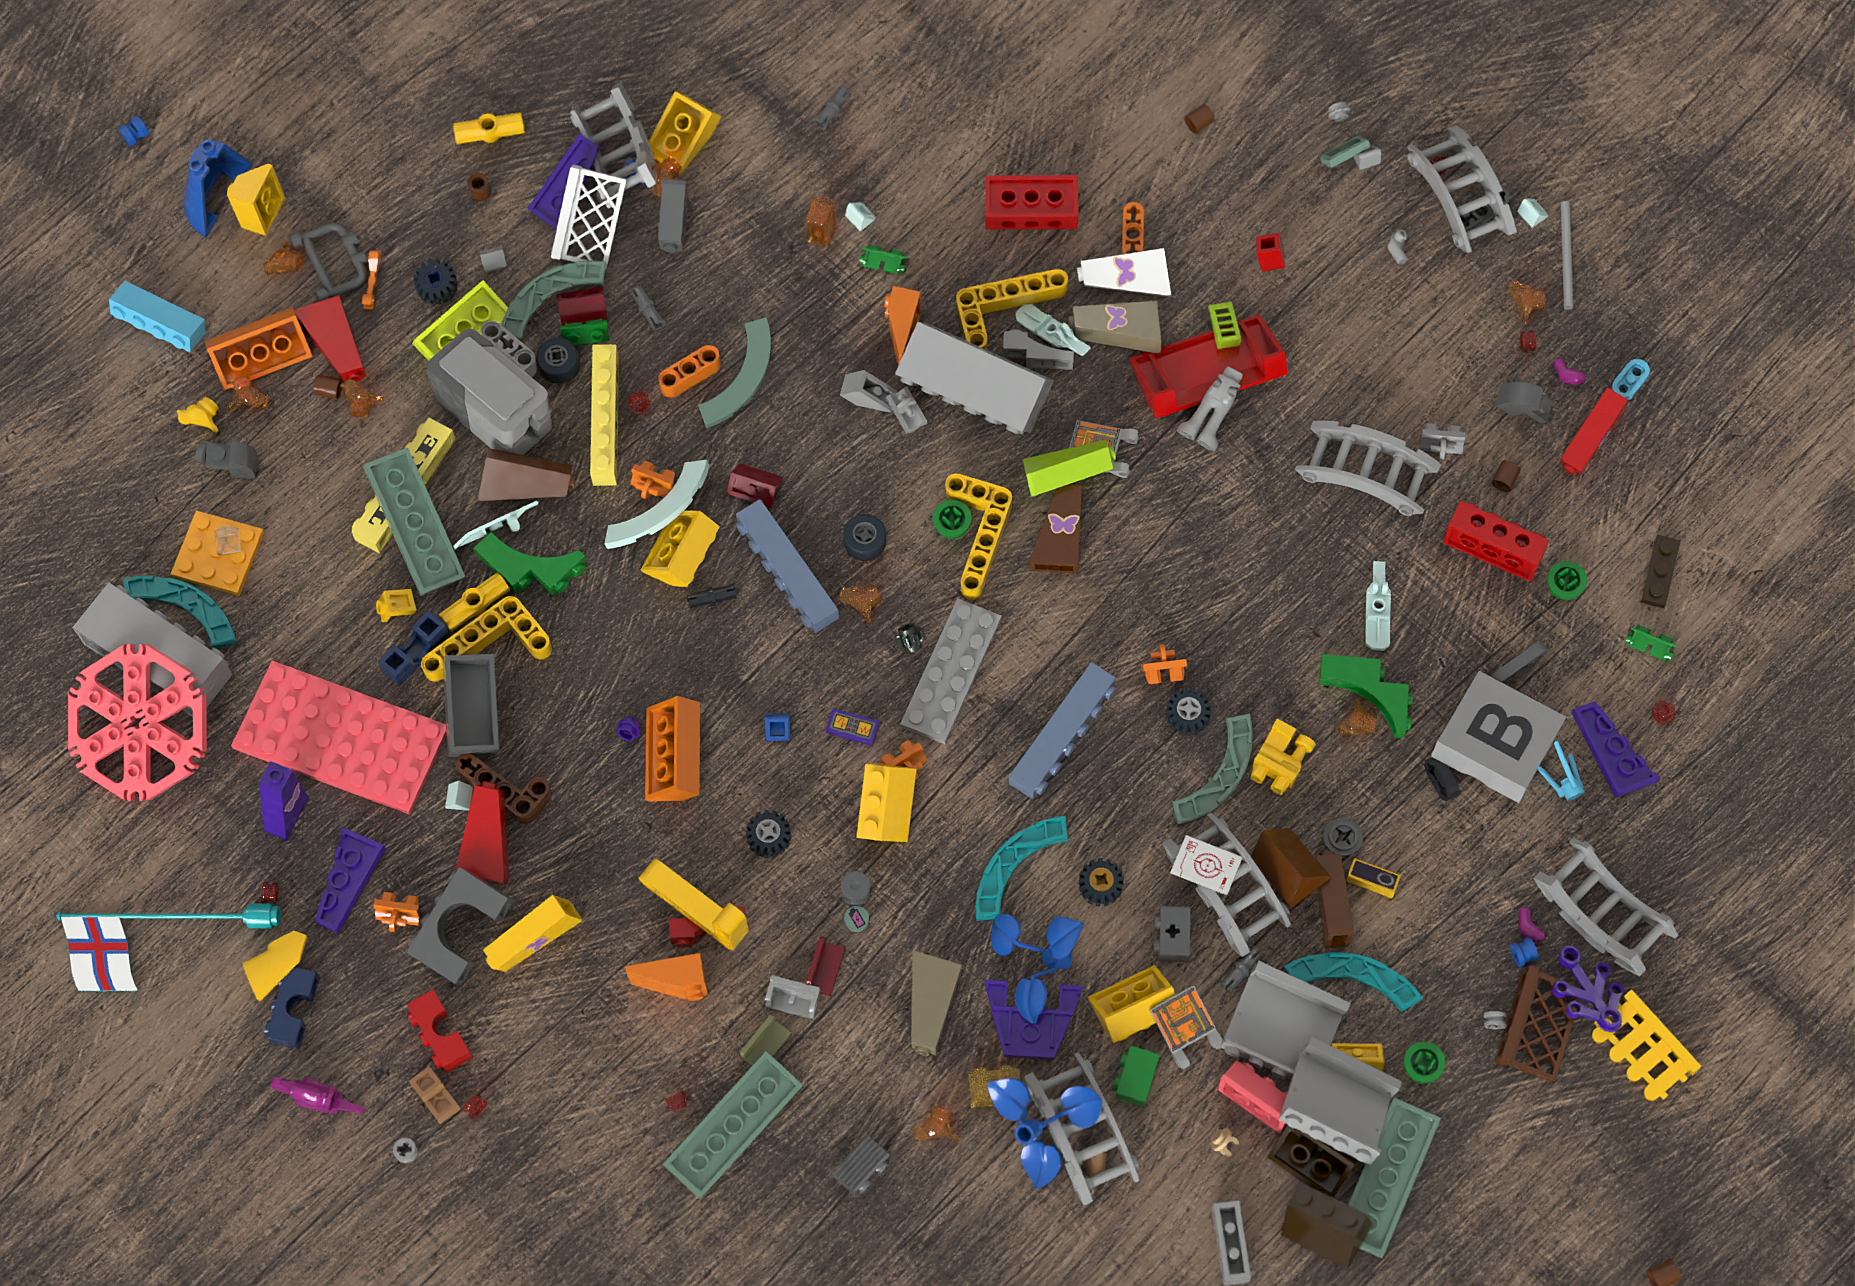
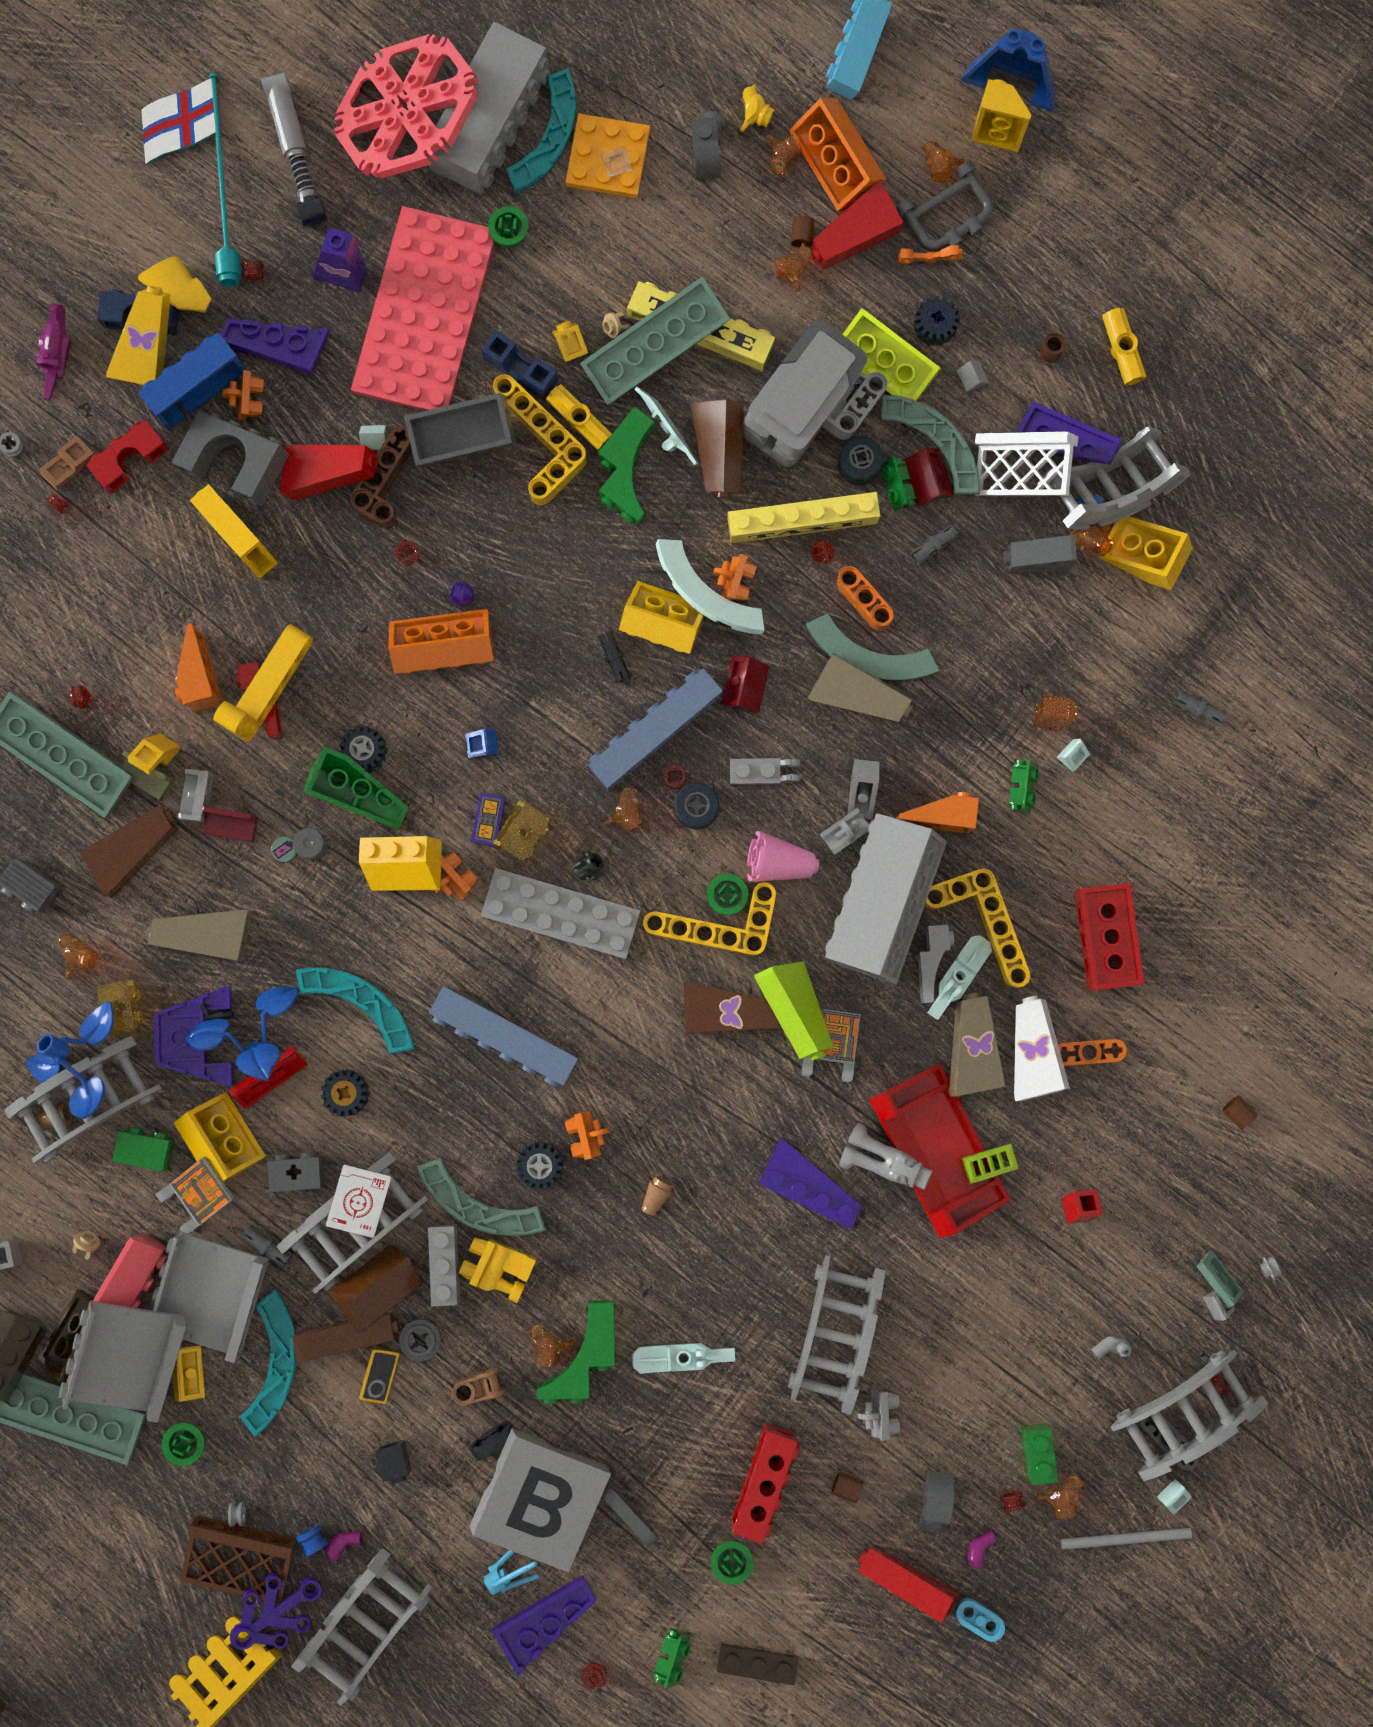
camera: 80 degrees right, 15 degrees up
none -> reddish brown slope [80,806,177,897]
none -> yellow slope [106,286,171,385]
none -> yellow slope [128,733,181,775]
none -> blue piece [138,333,245,431]
none -> black piece [199,1003,234,1020]
none -> red tile [229,1046,308,1109]
none -> piece [261,72,328,227]
none -> green wedge [303,746,409,830]
none -> black brick [375,1440,411,1484]
none -> clear red bush [395,540,419,565]
none -> light grey brick [428,1224,460,1306]
none -> medium nougat piece [452,1368,504,1405]
none -> green piece [488,206,529,248]
none -> clear yellow brick [493,801,550,862]
none -> tan plate [603,312,630,338]
none -> medium nougat cone [641,1176,673,1216]
none -> clear red bush [664,765,686,789]
none -> light grey hinge [730,758,800,785]
none -> bright pink cone [747,831,819,882]
none -> dark purple wing [759,1138,862,1229]
none -> dark tan slope [808,652,913,722]
none -> green brick [1020,1423,1058,1485]

